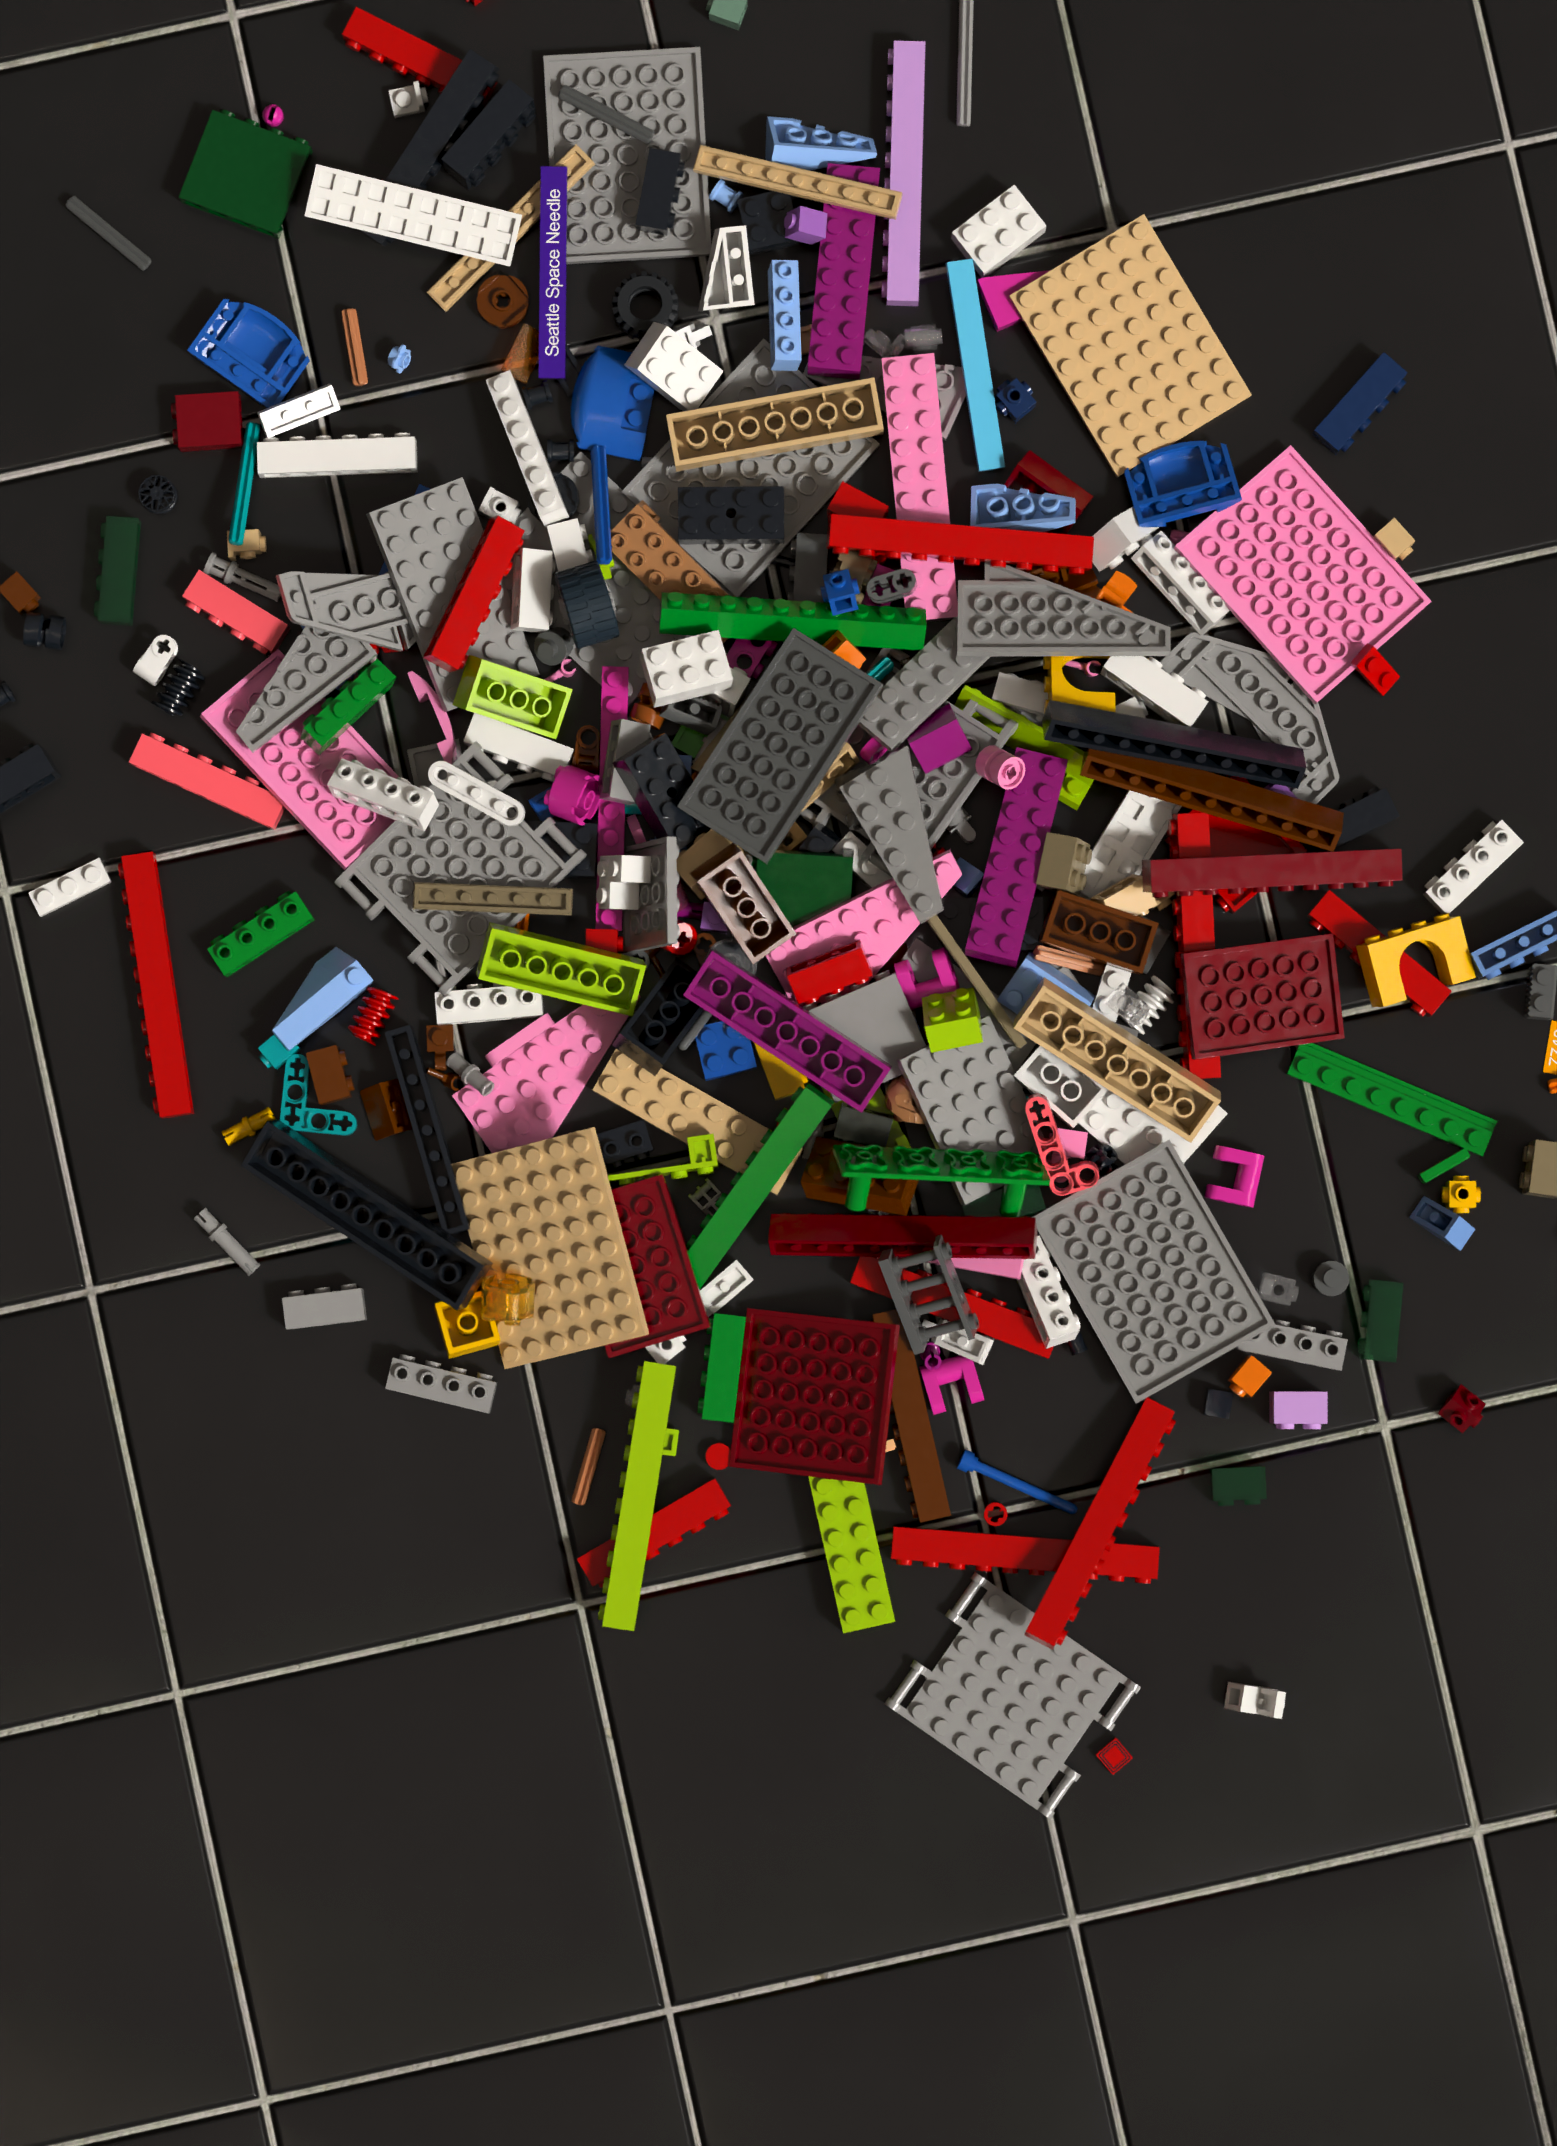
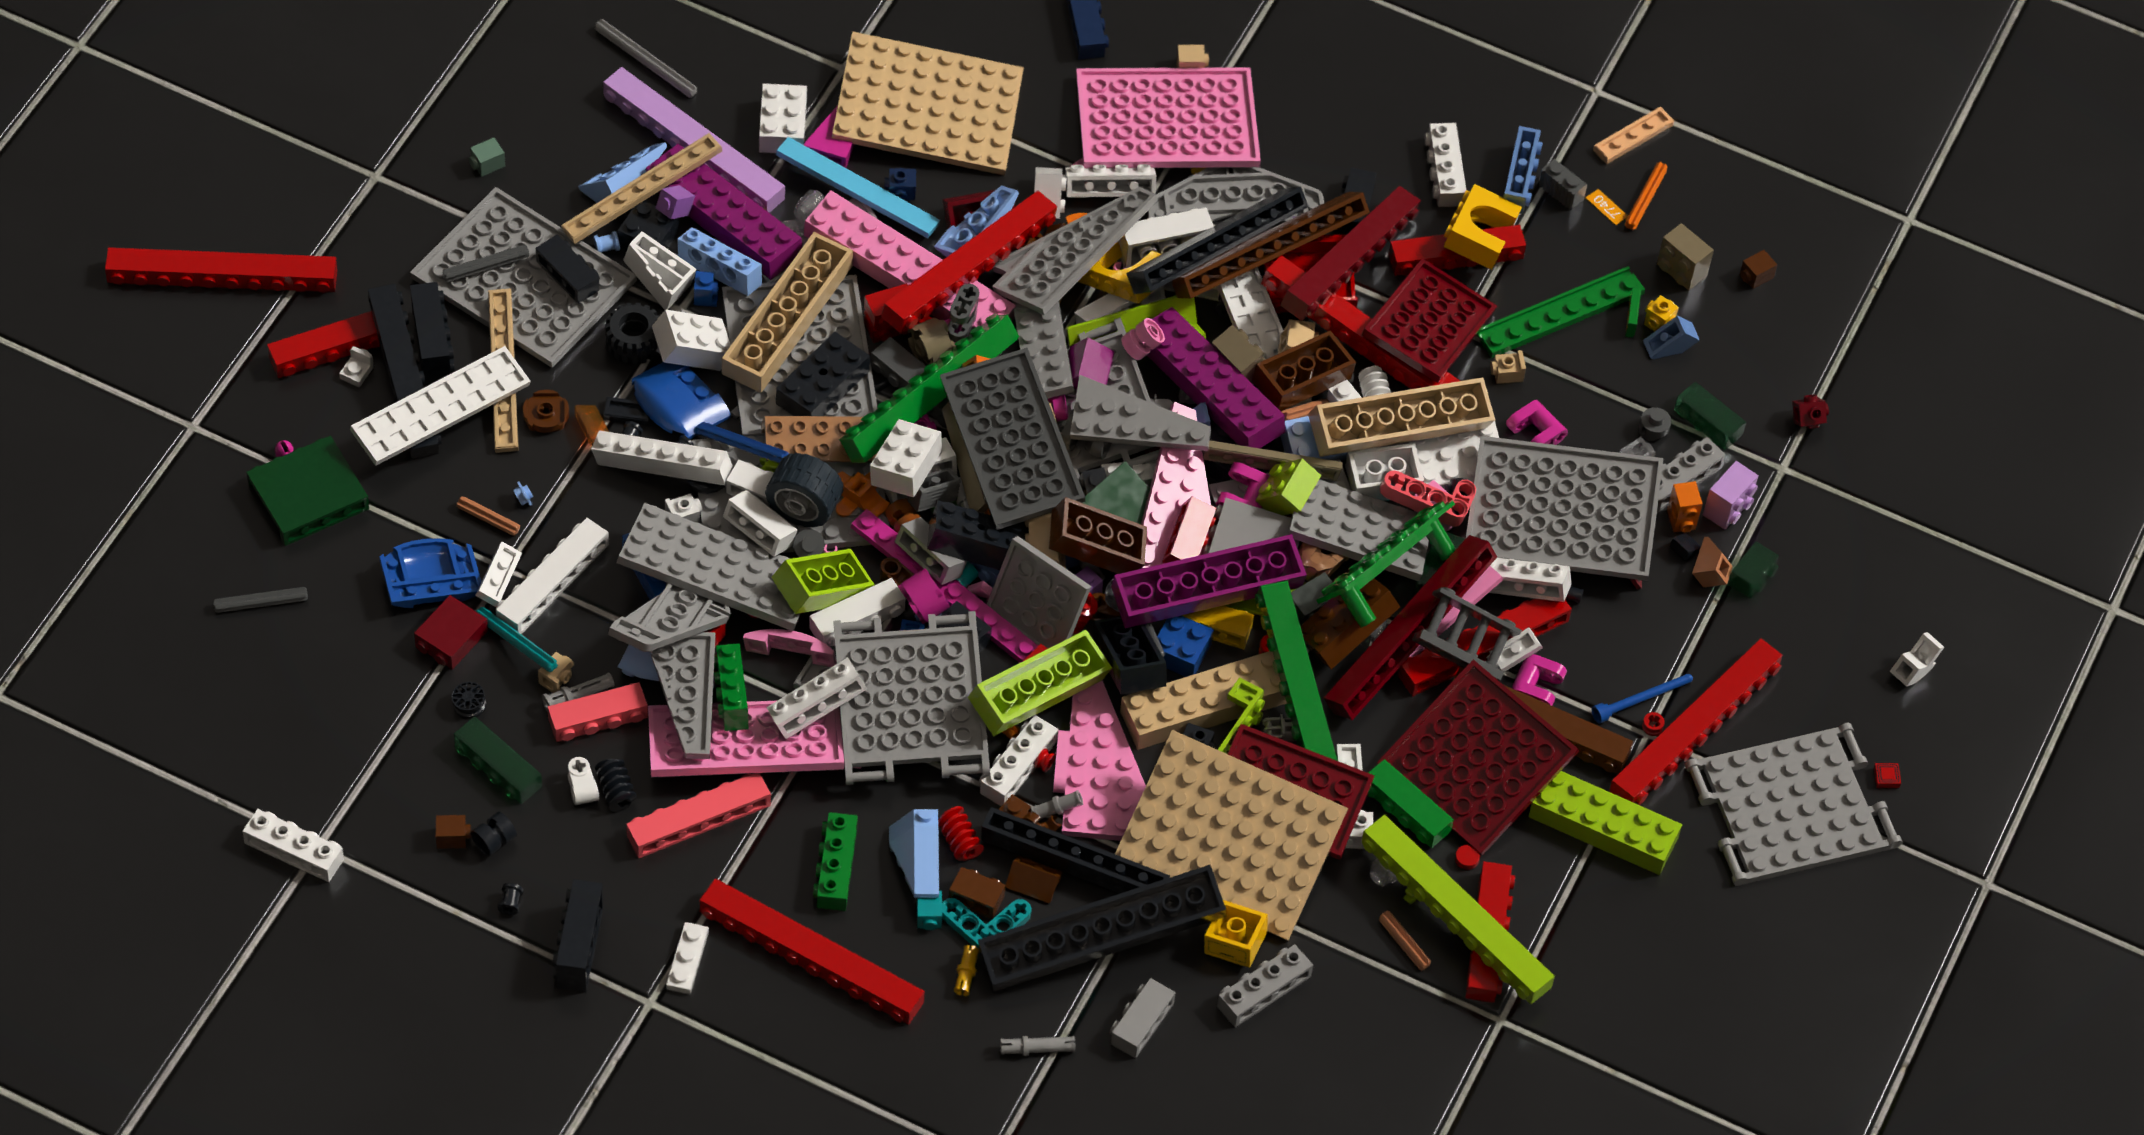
camera: 60 degrees left, 30 degrees down
dark tan tile [413,882,573,916] -> none
red brick [423,515,525,673] -> none
white plate [428,761,525,826] -> none
clear yellow brick [481,1274,535,1326] -> none
dark purple tile [539,166,568,379] -> none
white brick [596,855,651,910] -> none
blue brick [820,569,860,616] -> none
magenta pin [920,1342,942,1370] -> none
red brick [1024,1397,1176,1650] -> none
clear bracket [1104,982,1150,1028] -> none
blue slope [1124,441,1242,527] -> none
red plate [1350,643,1400,696] -> none
none -> blue brick [694,271,719,307]
none -> orange piece [836,471,890,517]
none -> red bush [1034,748,1056,773]
none -> tan brick [1490,350,1526,384]
none -> nougat slope [1692,537,1733,587]

